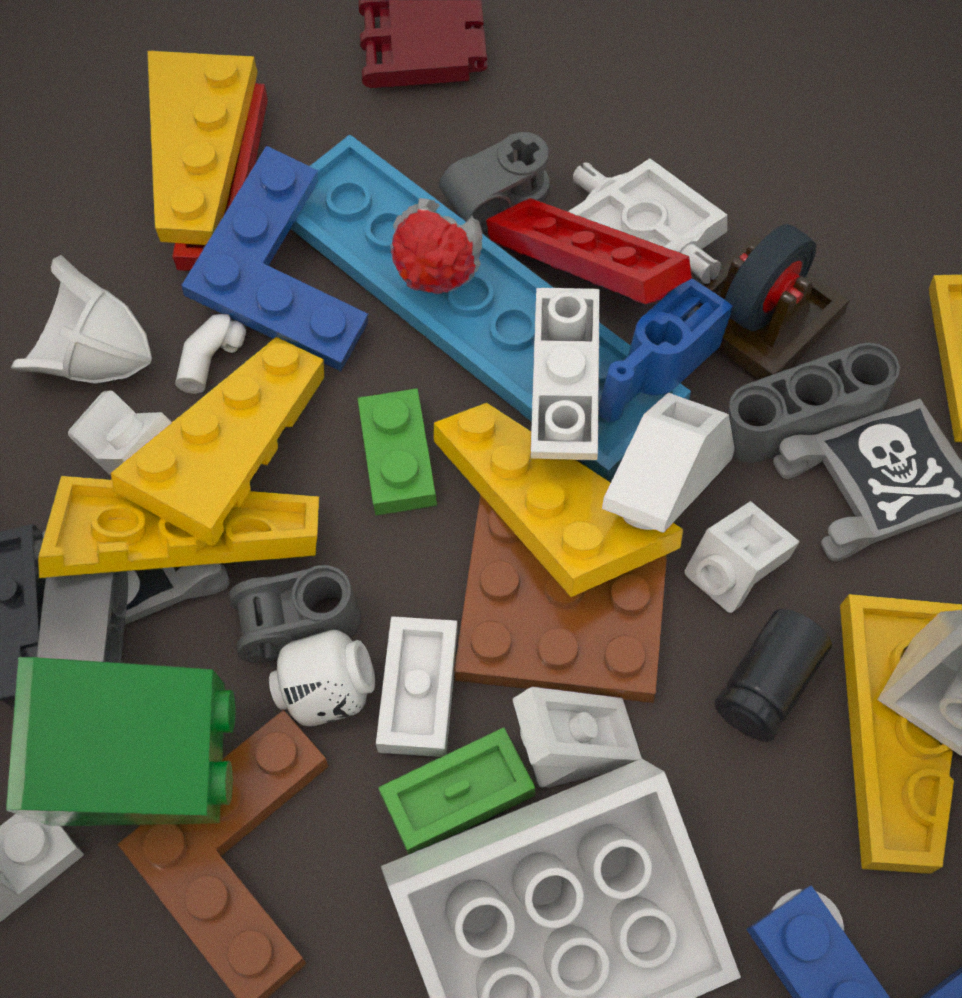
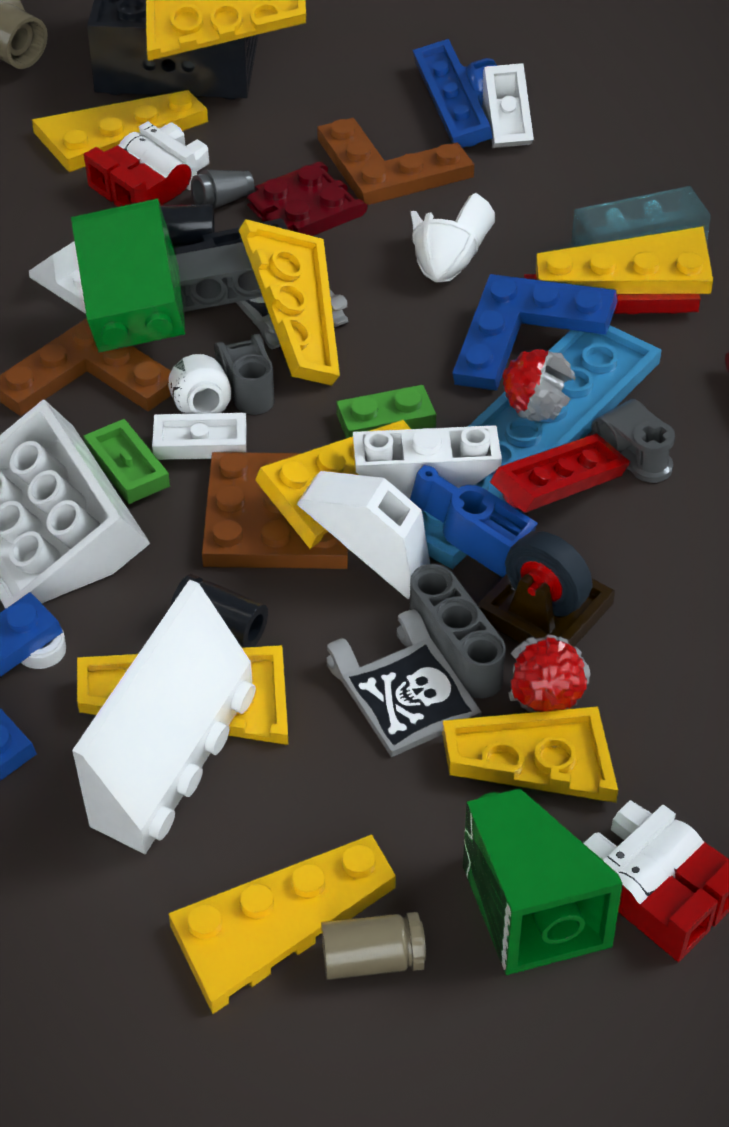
camera: 80 degrees right, 15 degrees down
white bracket [68,391,172,475] -> none
yellow wing [110,337,324,547] -> none
white arm [175,314,246,394] -> none
white slope [512,687,642,788] -> none
white plate [568,159,727,284] -> none
white bracket [685,501,800,613] -> none
none -> red piece [508,634,591,712]
none -> clear light blue brick [571,186,711,247]

